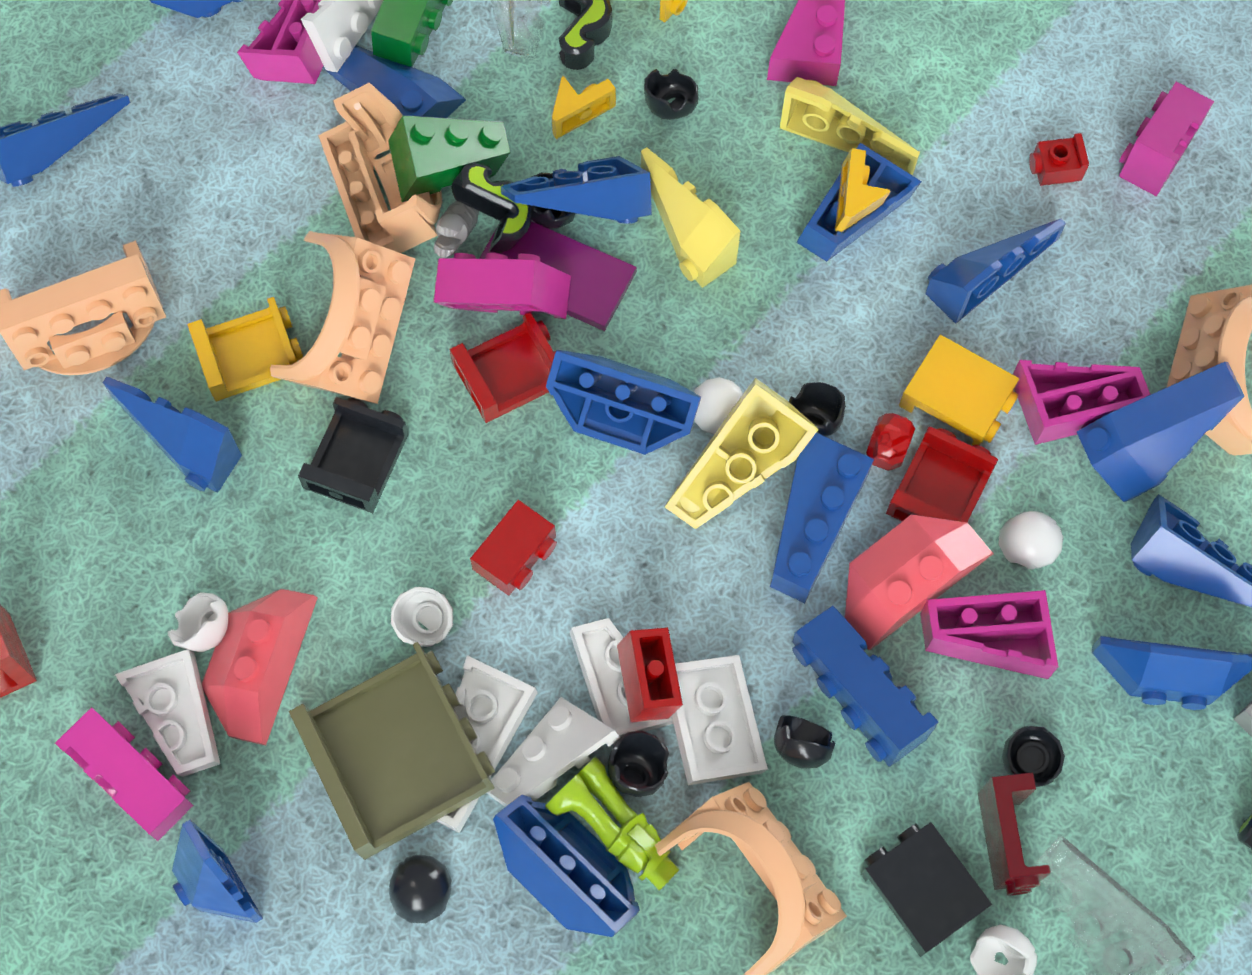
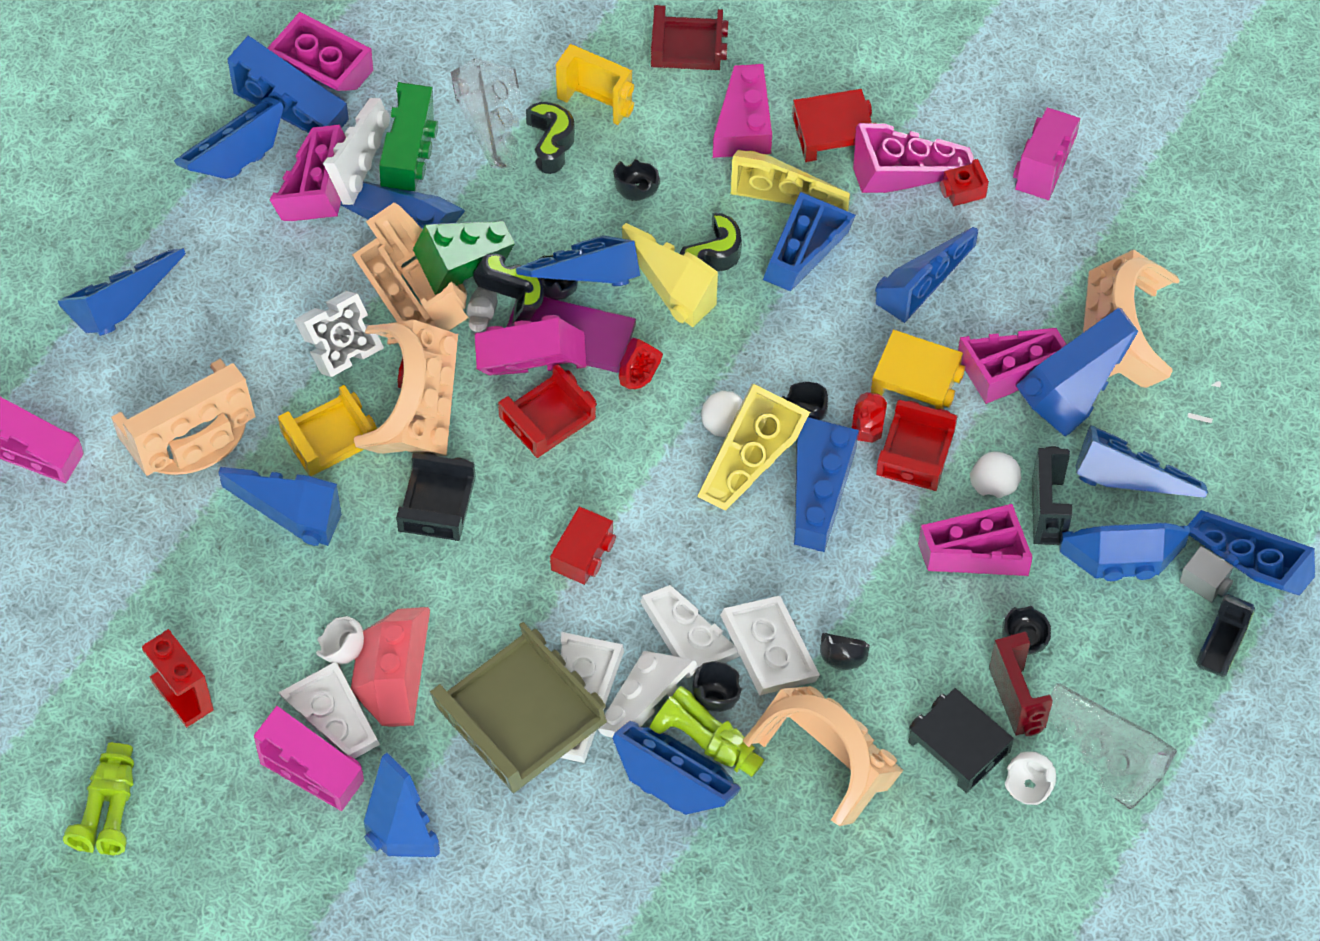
camera: 10 degrees left, 10 degrees down
black hair [389,855,452,924] -> none
white hair [391,587,453,647] -> none
blue wedge [546,350,701,455] -> none
yellow slope [552,76,616,139] -> none
red brick [617,627,683,722] -> none
blue wedge [792,606,939,767] -> none
yellow slope [835,148,891,232] -> none
coral wedge [845,514,993,650] -> none
none -> white brick [294,291,384,377]
none -> red rock [619,338,663,390]
none -> black animal [680,213,742,272]
none -> red panel [792,89,877,162]
none -> dark pink wedge [853,123,974,193]
none -> black panel [1032,446,1072,545]

